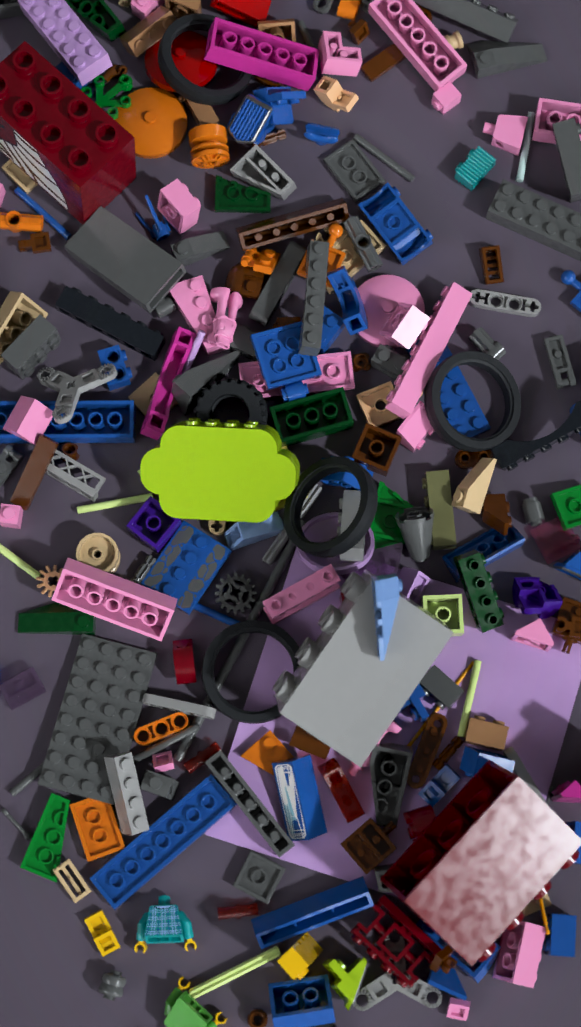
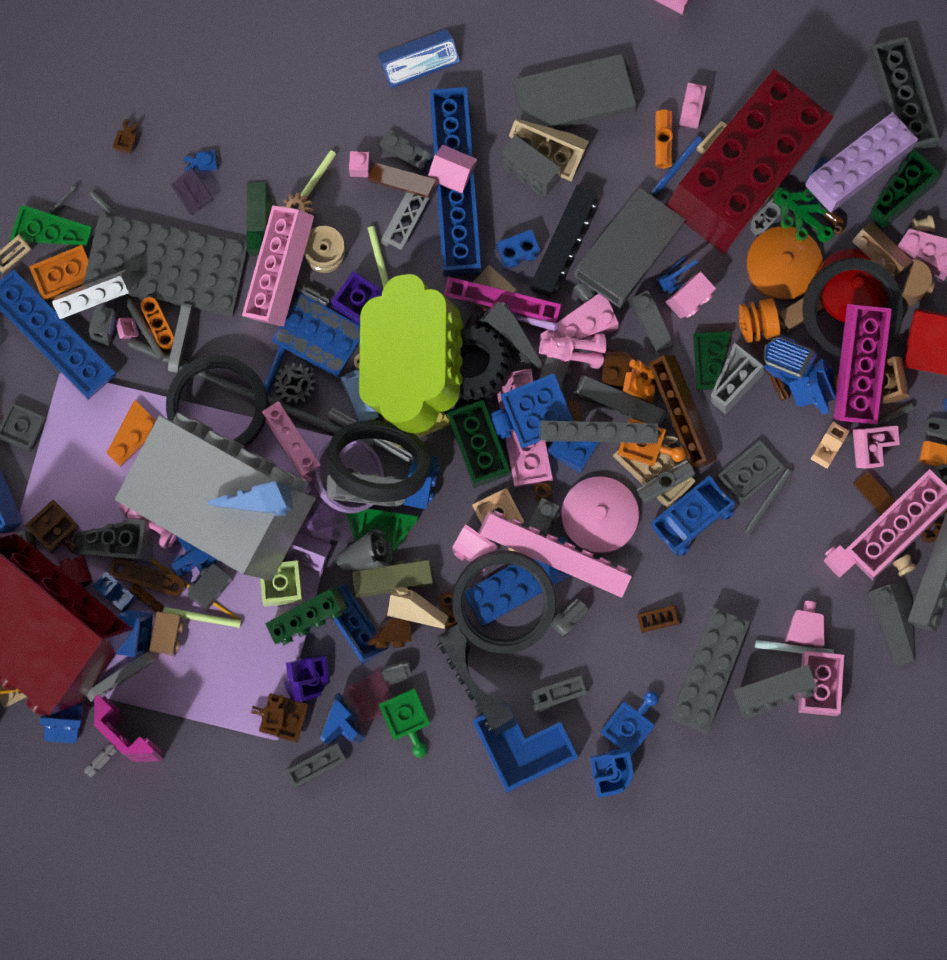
camera: 85 degrees right, 0 degrees up
reddish brown plate [18,231,52,254] -> none
light grey piece [37,363,118,424] -> none
reddish brown plate [59,442,79,461] -> none
dark red brick [173,639,197,684] -> none
clear red pin [183,741,222,774] -> none
dark grey brick [205,750,295,858] -> none
blue slope [272,754,327,841] -> none
blue piece [304,123,340,146] -> none
clear red slope [317,758,365,823] -> none
blue arch [327,266,368,336] -> none
reddish brown tile [347,19,370,45] -> none
reddish brown brick [352,423,402,477] -> none
slope [379,302,430,349] -> none
teal brick [455,146,496,191] -> none
light grey beam [469,289,541,317] -> none
bright pink slope [511,618,554,652] -> none

